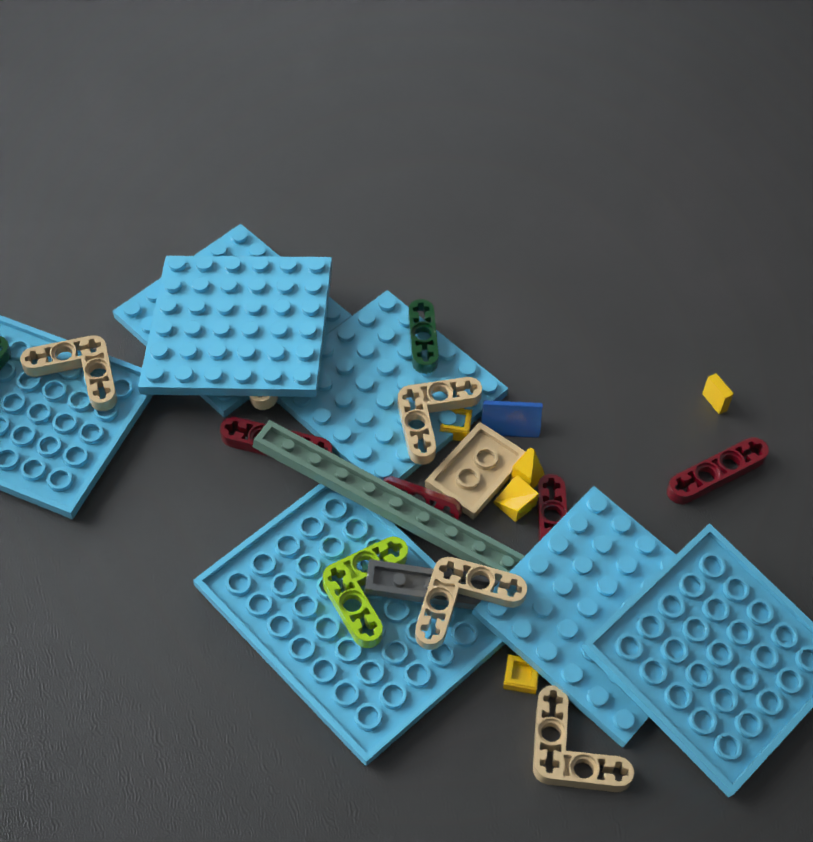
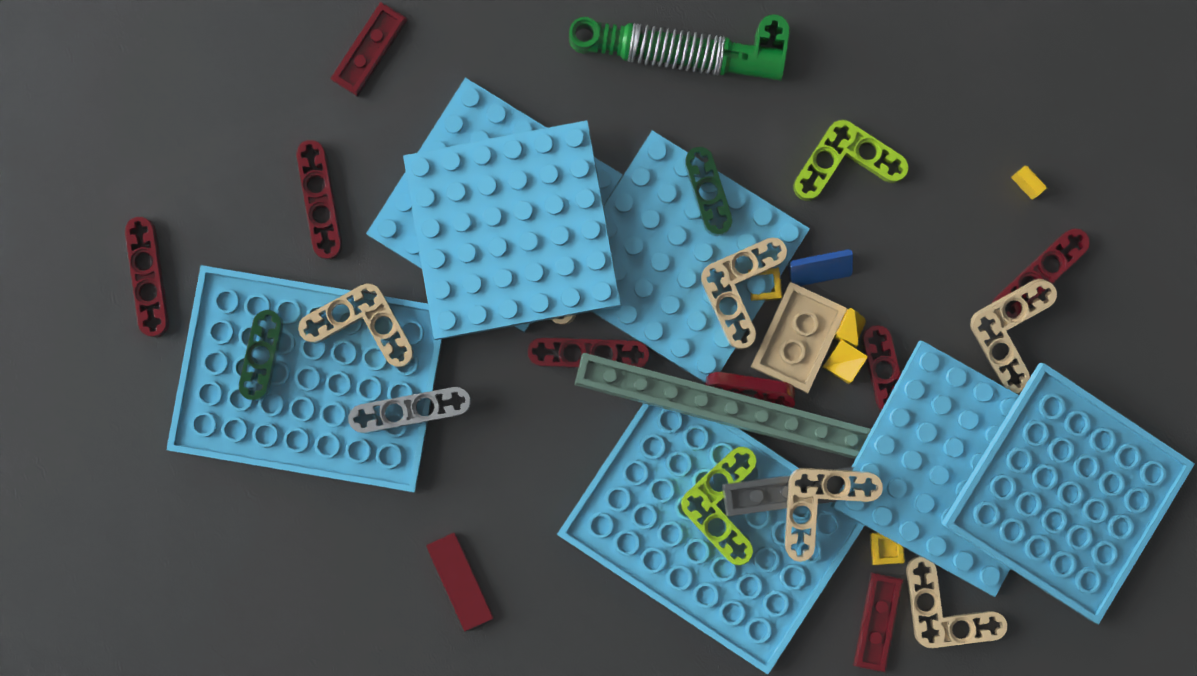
camera: 15 degrees left, 30 degrees up
none -> dark red beam [296,140,342,260]
none -> dark red tile [330,2,407,97]
none -> light grey beam [348,387,471,433]
none -> dark red tile [426,532,494,632]
none -> green piece [569,14,789,81]
none -> lime beam [794,120,908,201]
none -> dark red tile [853,573,903,673]
none -> tan beam [970,279,1057,393]

